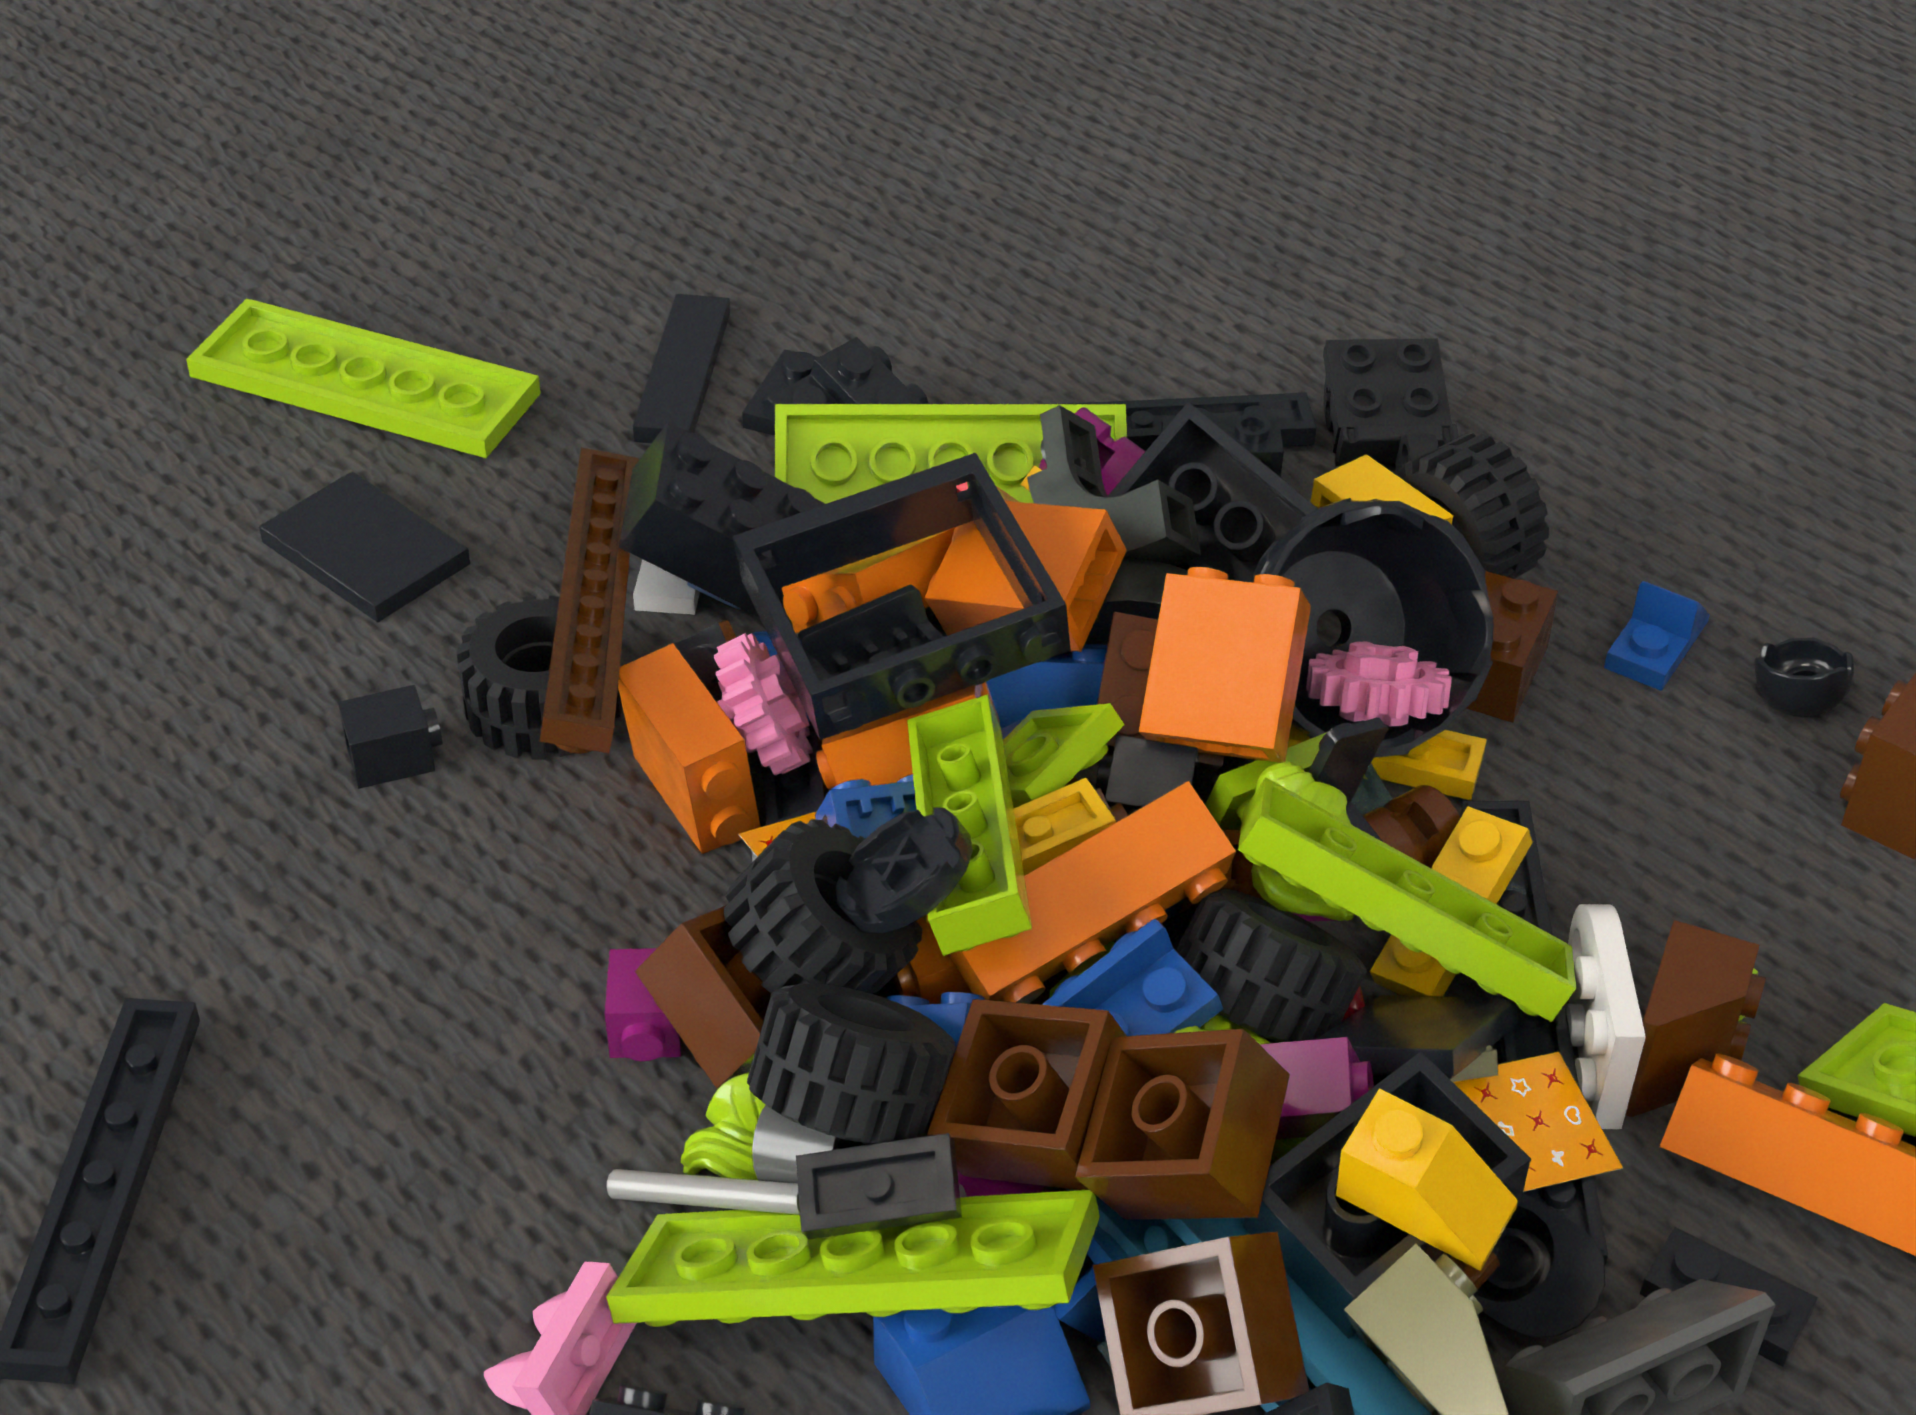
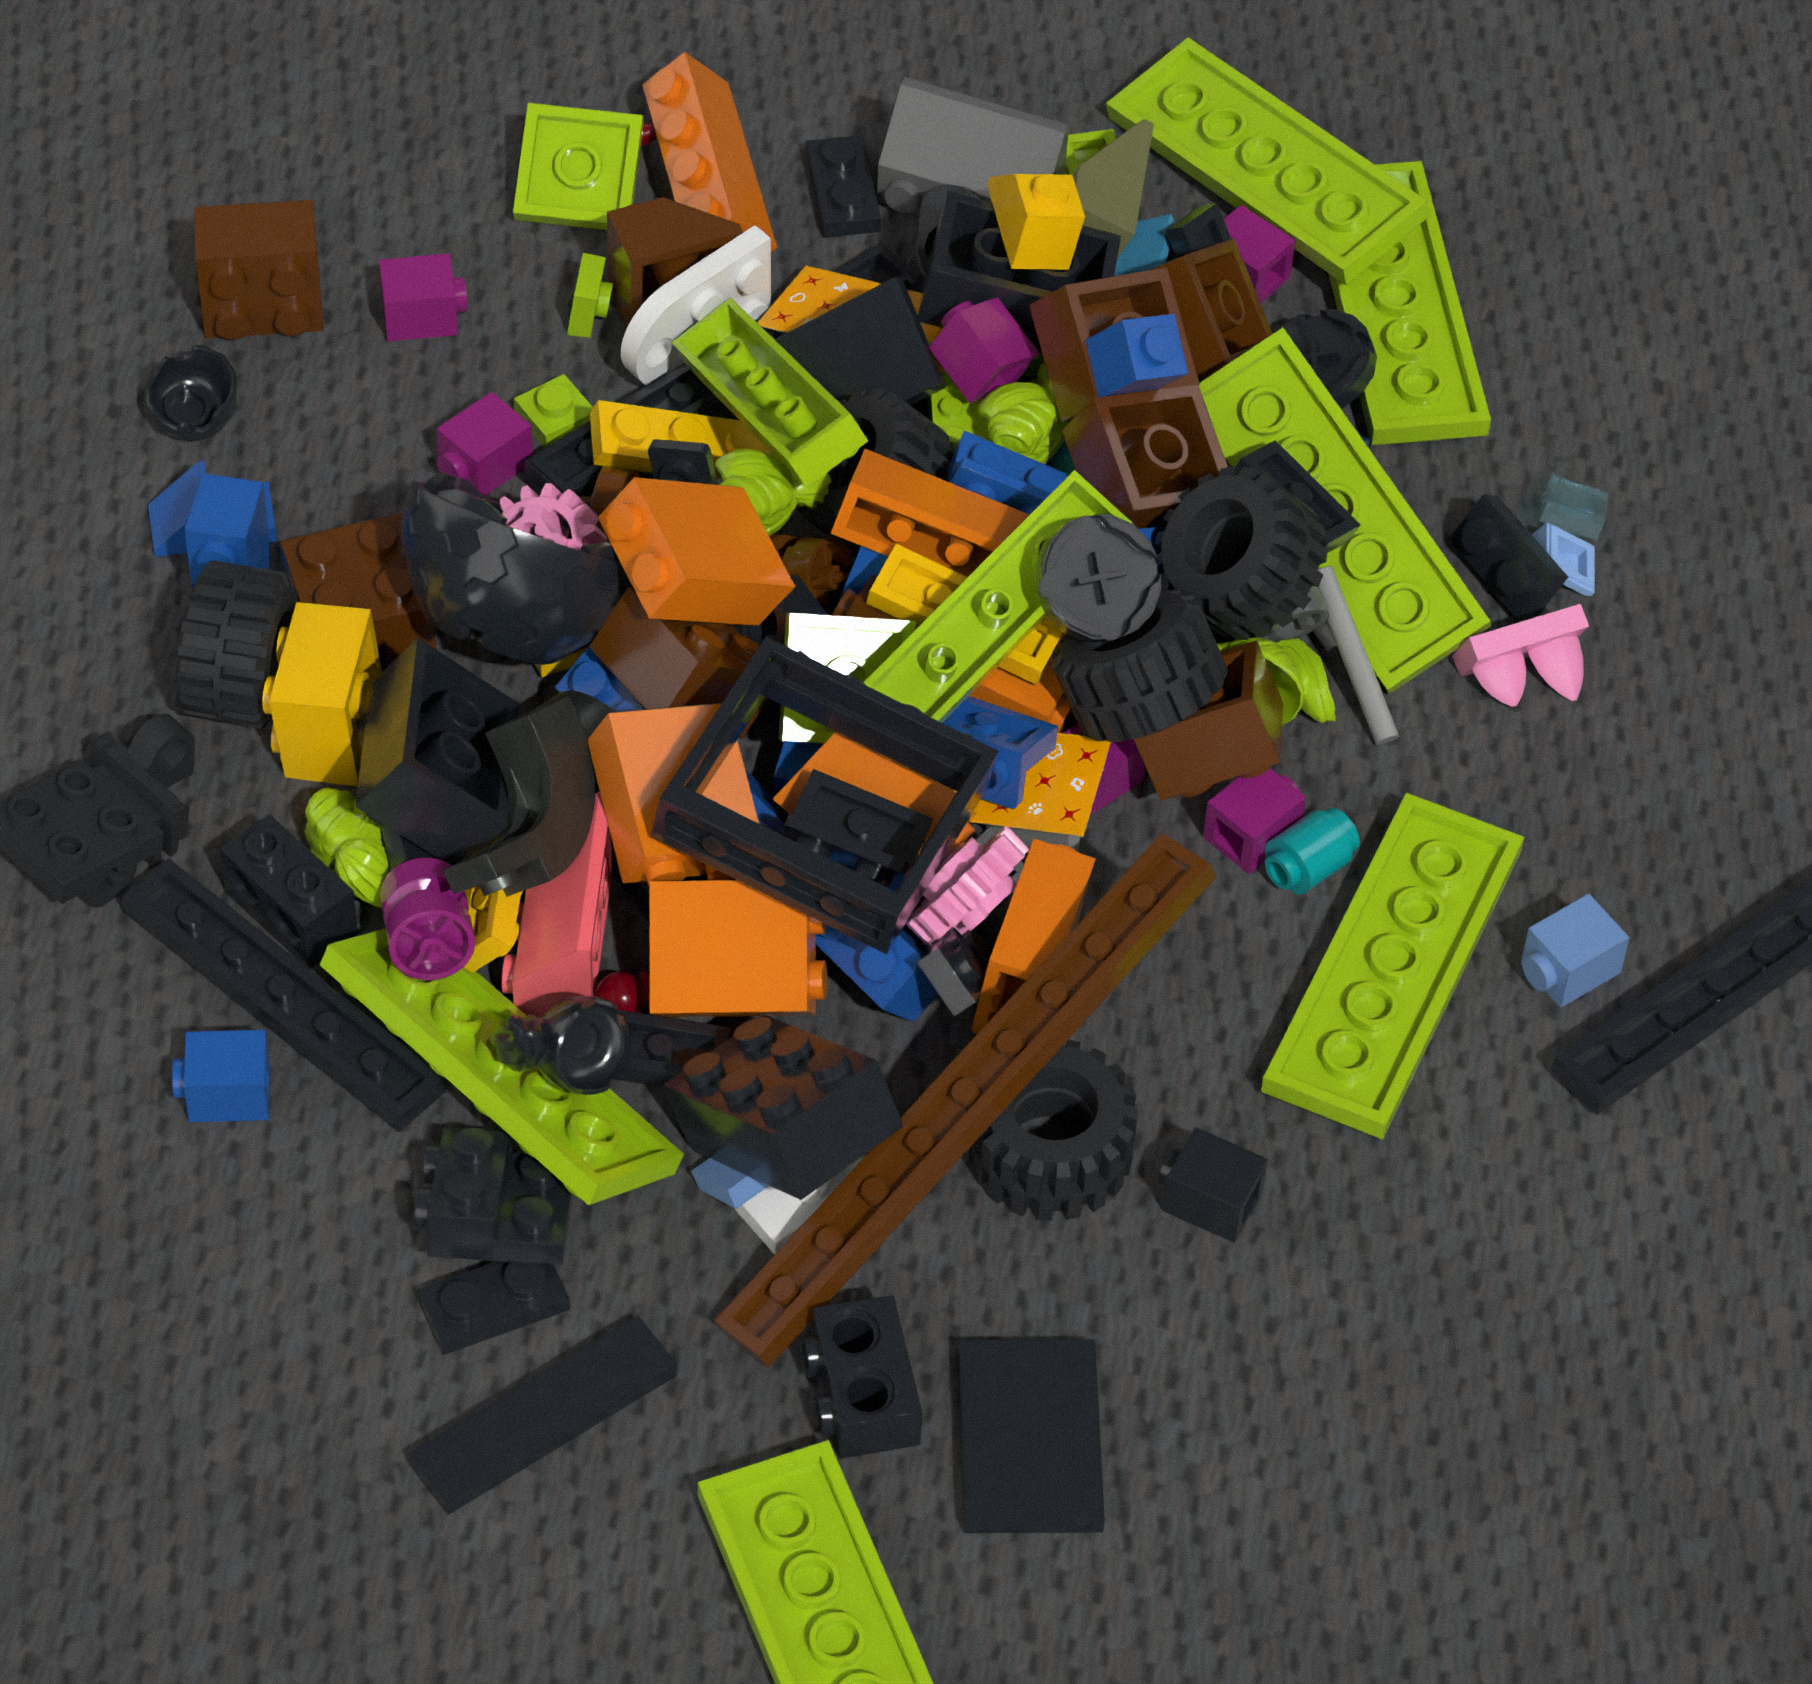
camera: 135 degrees left, 10 degrees up
none -> blue brick [172,1030,270,1122]
none -> blue brick [185,473,272,588]
none -> magenta brick [379,253,468,341]
none -> magenta brick [437,392,533,497]
none -> black hair [490,995,631,1095]
none -> lime plate [514,374,593,448]
none -> black brick [802,1295,923,1459]
none -> blue brick [1085,314,1188,397]
none -> lime plate [1261,793,1524,1140]
none -> teal brick [1265,807,1360,895]
none -> medium blue brick [1521,894,1630,1007]

